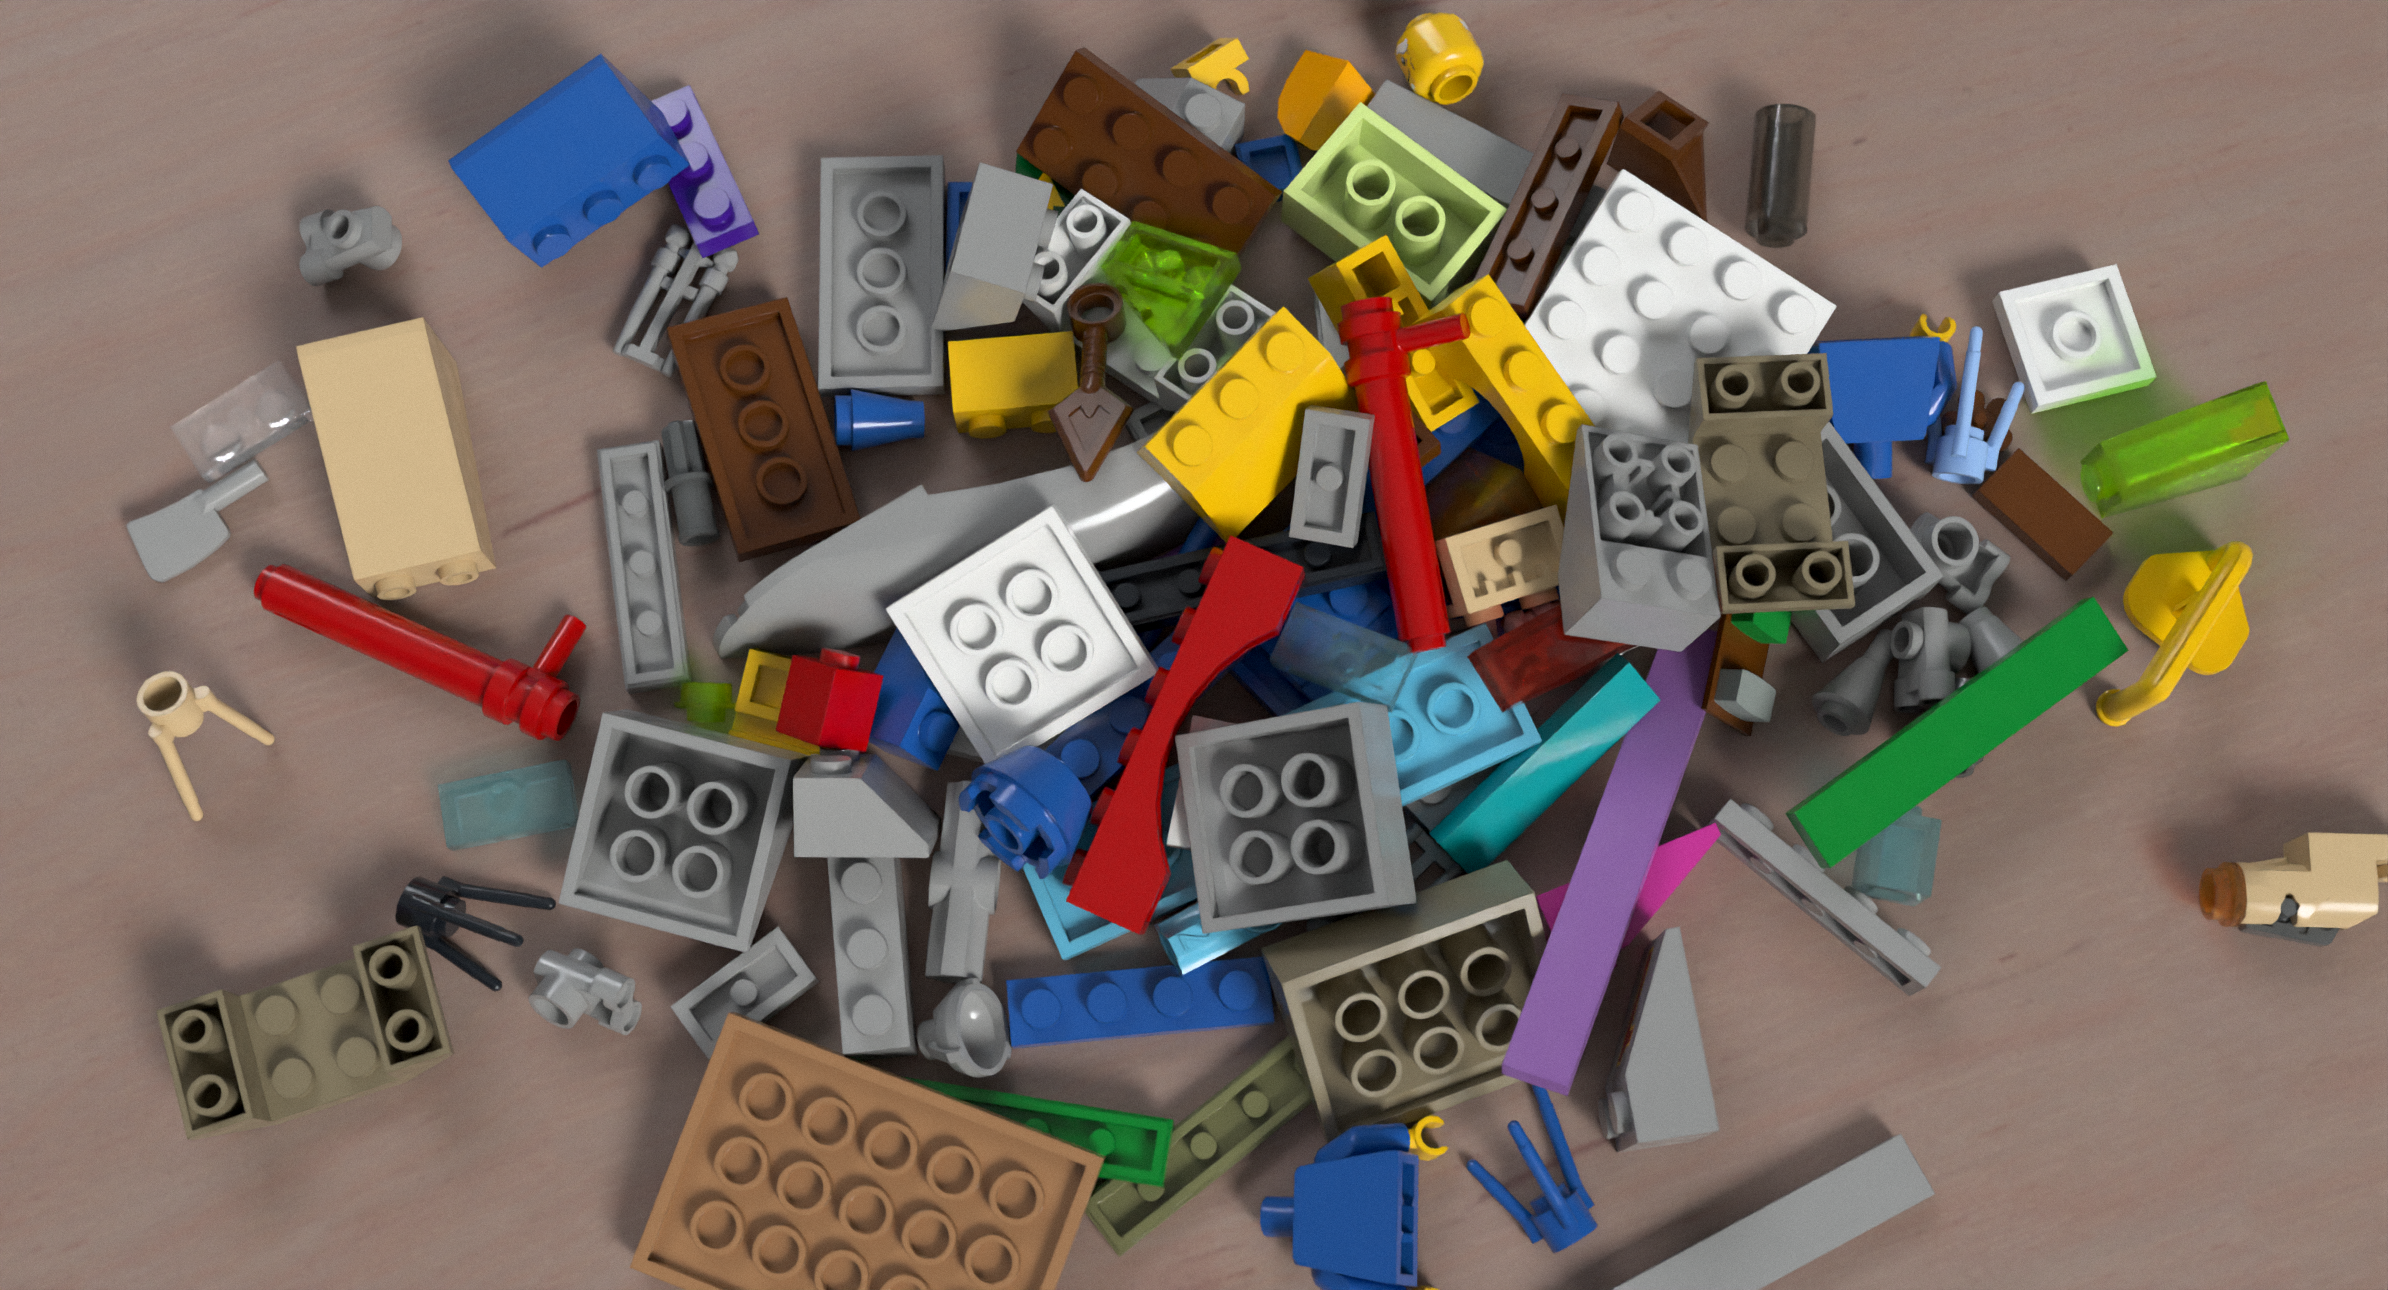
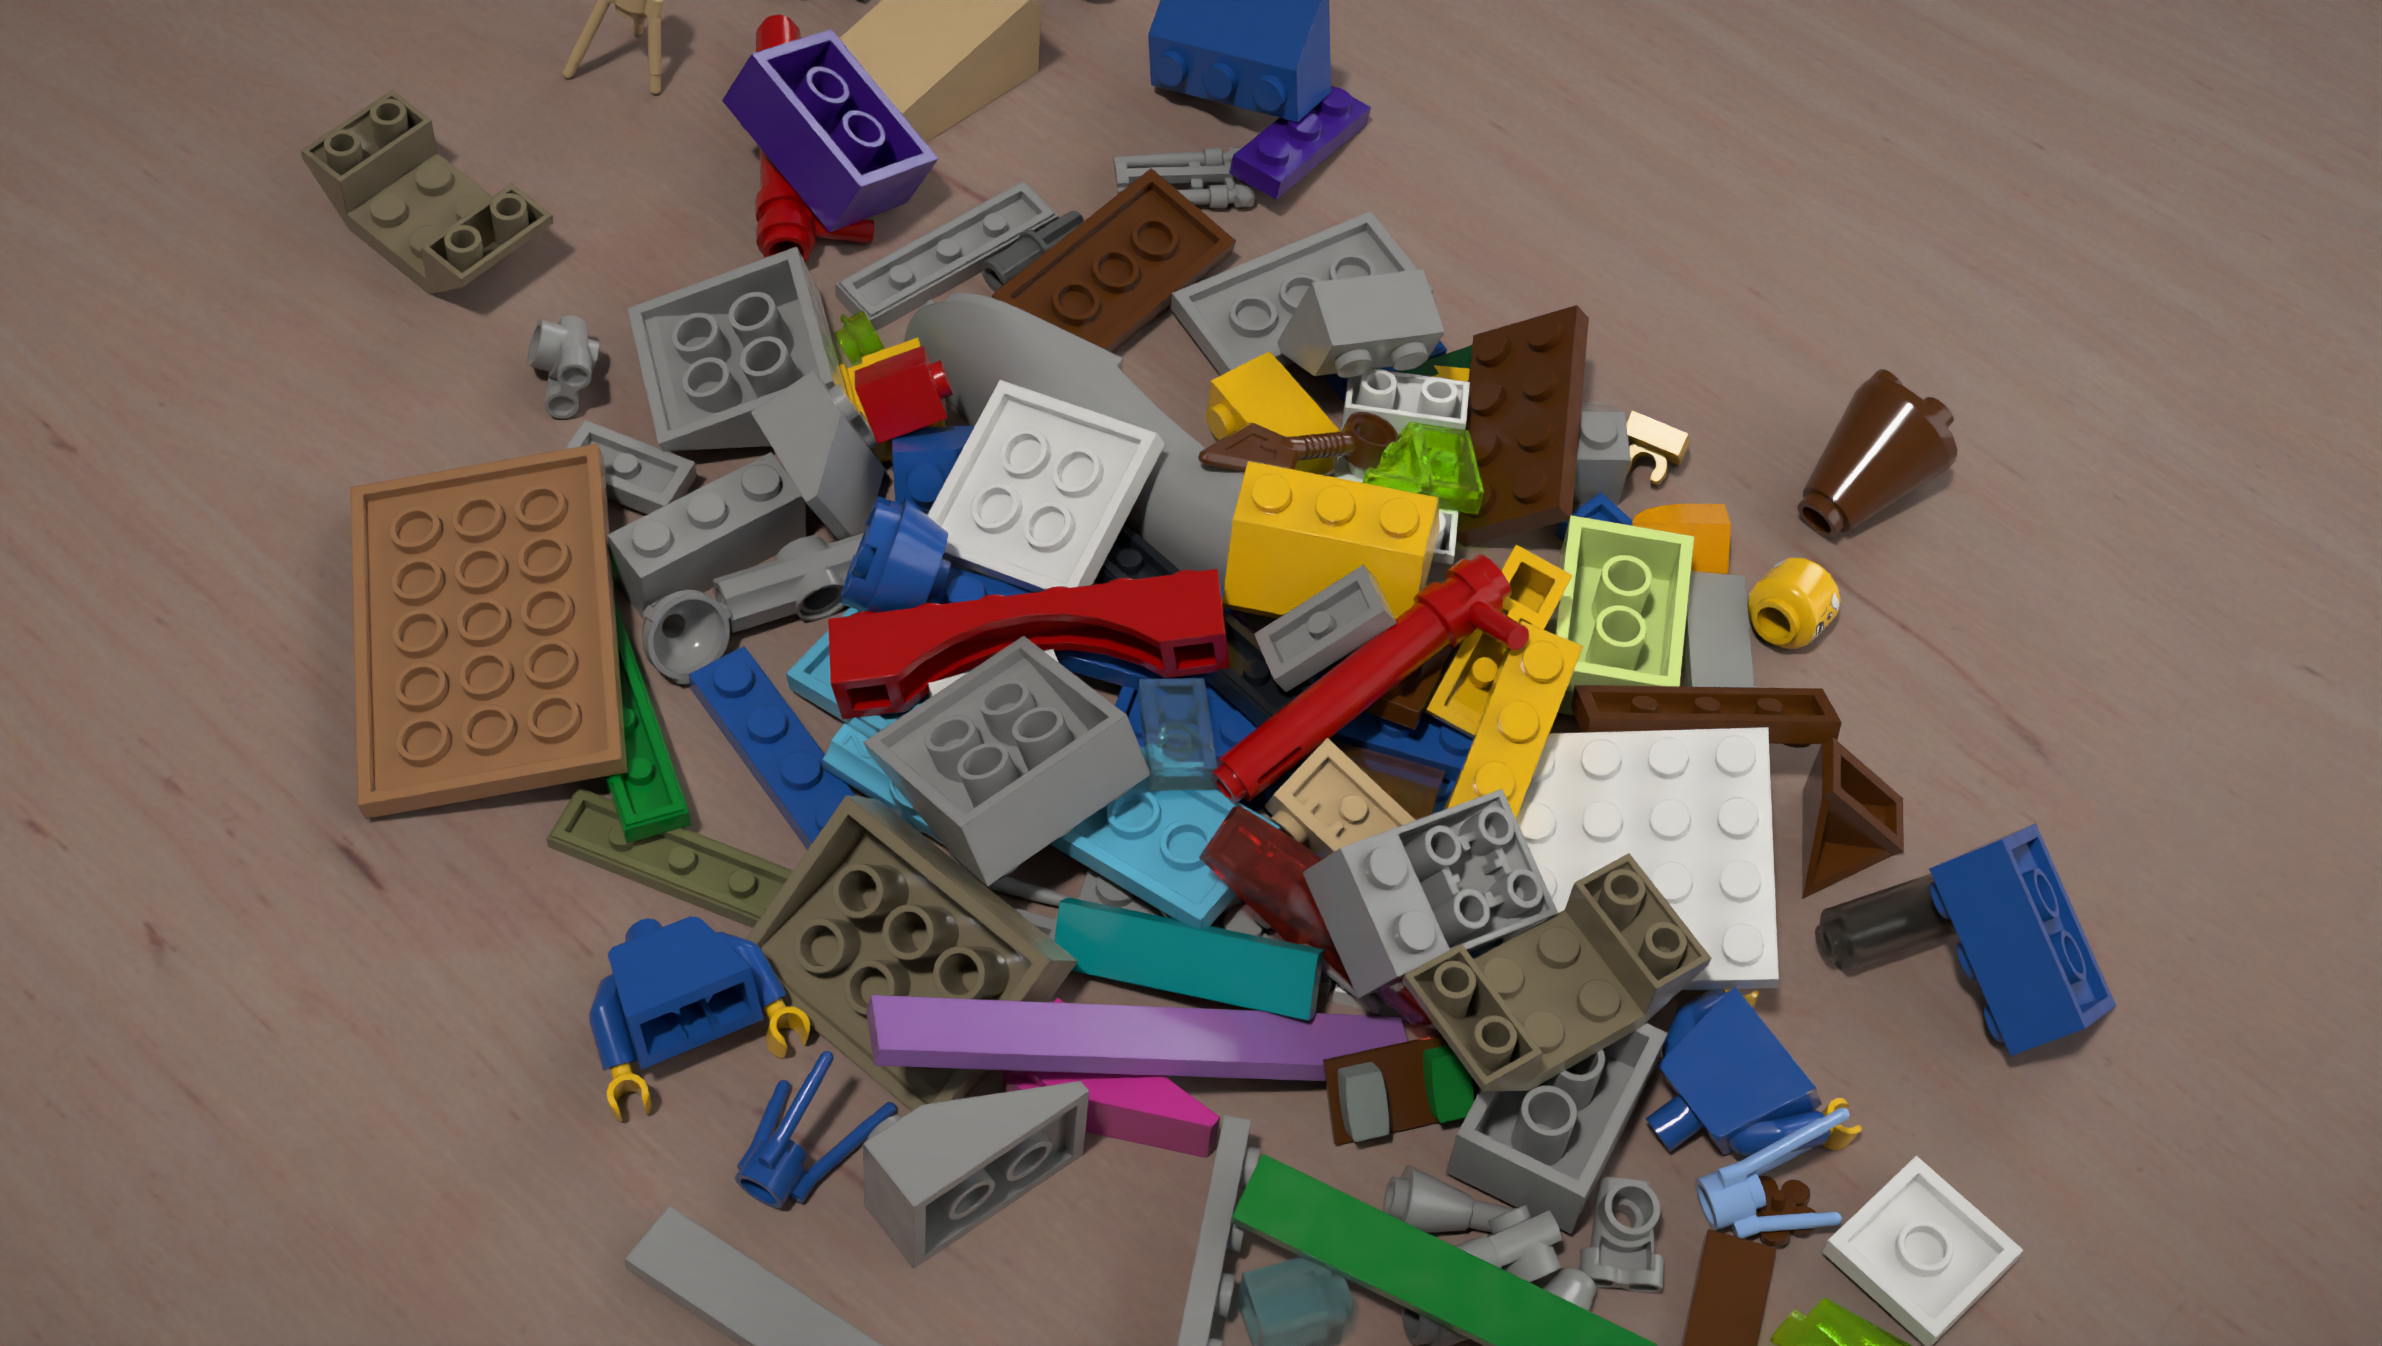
camera: 55 degrees right, 20 degrees down
black plant [395,876,556,992] -> none
clear light blue plate [438,759,579,851] -> none
blue cone [834,389,925,451] -> none
none -> dark purple brick [722,29,939,232]
none -> blue slope [1929,823,2116,1056]

